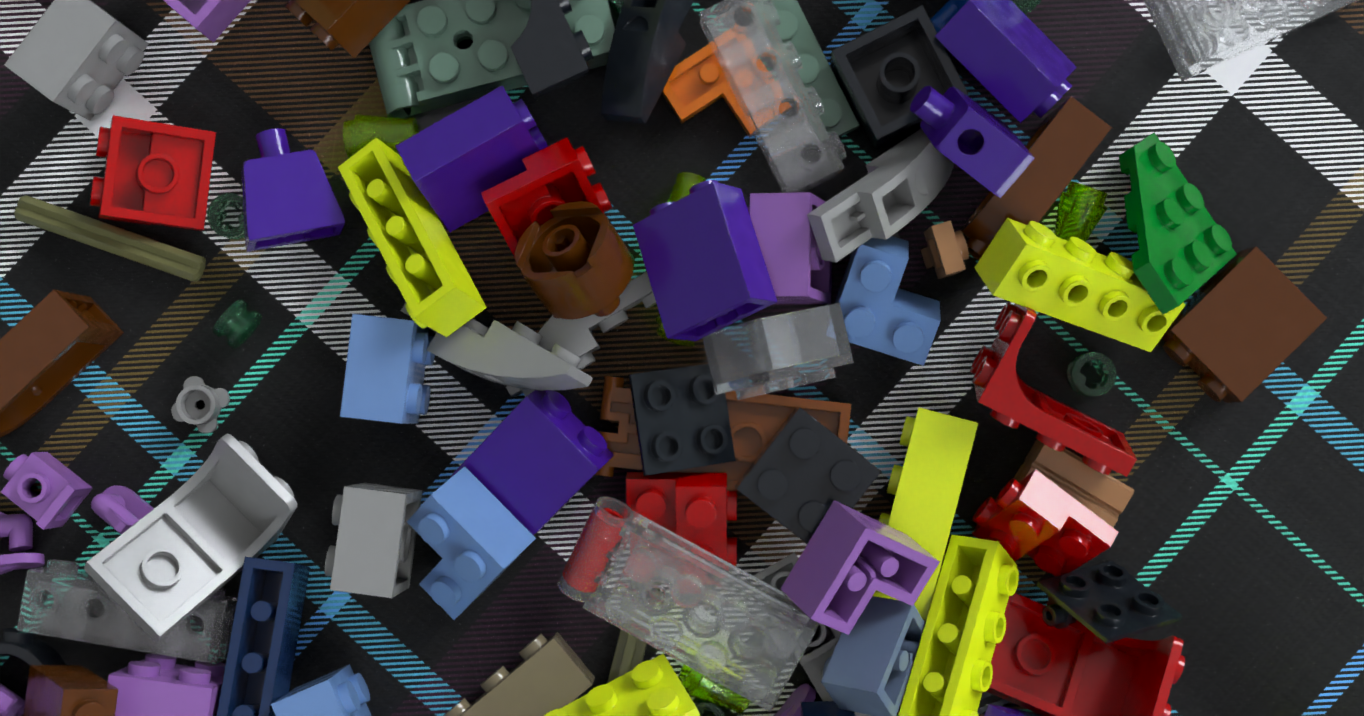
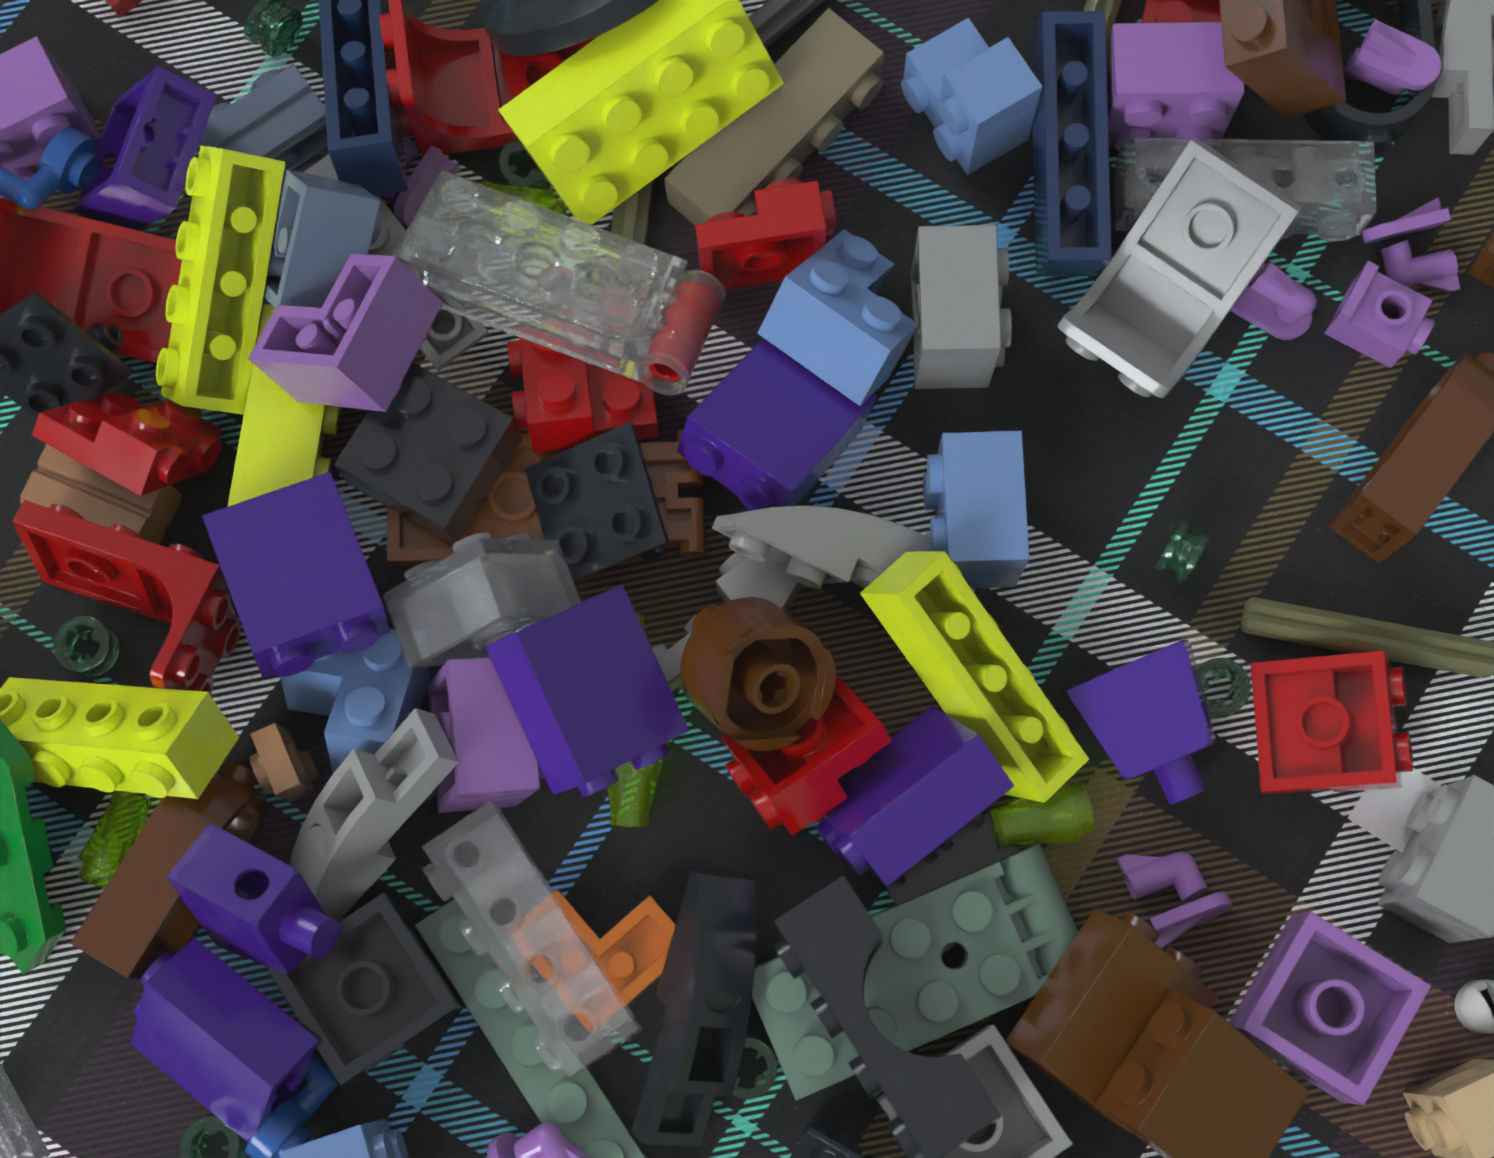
camera: 175 degrees right, 10 degrees down
light grey plate [171,376,230,433] -> none
none -> dark purple brick [202,472,390,679]
none -> red plate [695,178,836,292]
none -> medium lavender piece [1117,851,1233,950]

